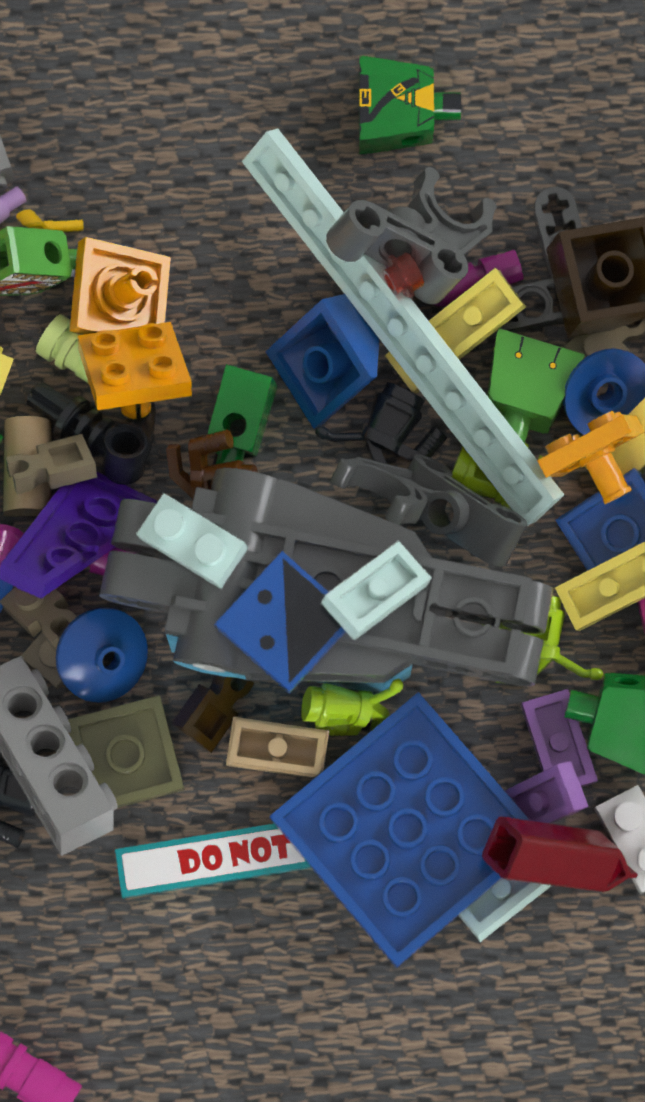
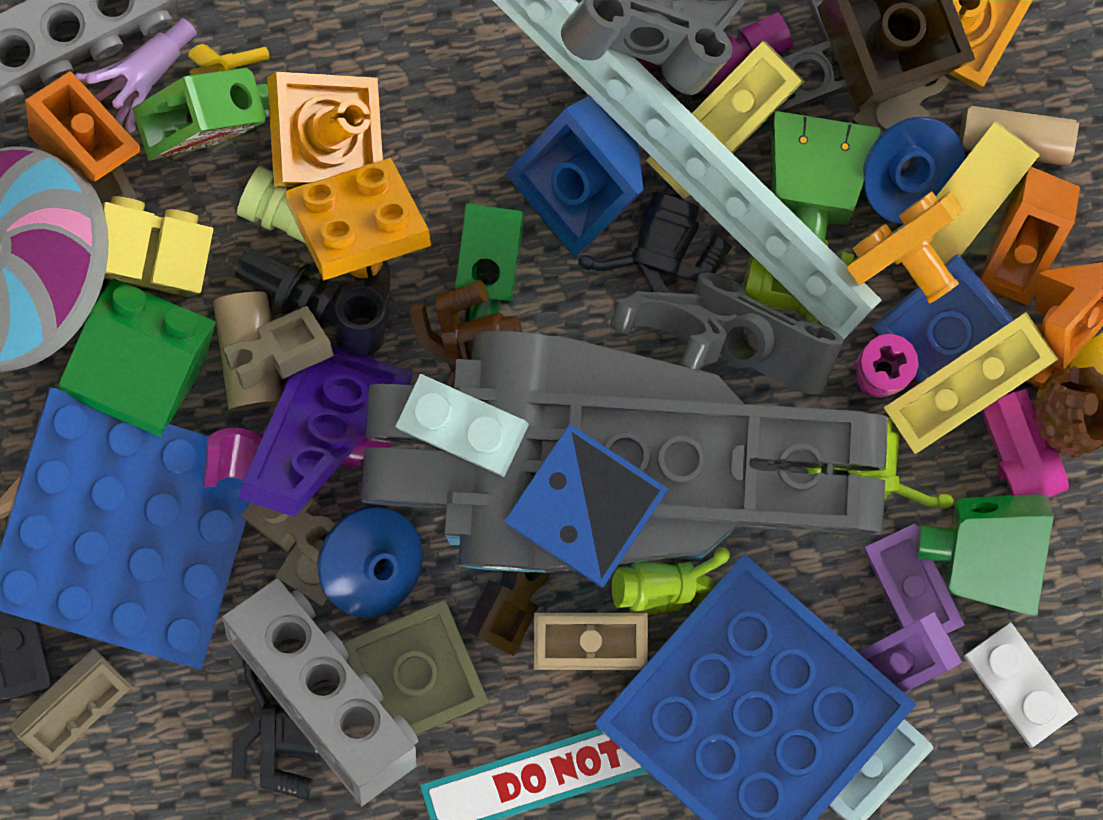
camera: 10 degrees left, 5 degrees up
light aqua plate [321,541,431,640] -> none
clear red plate [383,252,424,298] -> none
dark red piece [482,816,638,892] -> none
none -> dark pink axle [852,334,918,398]

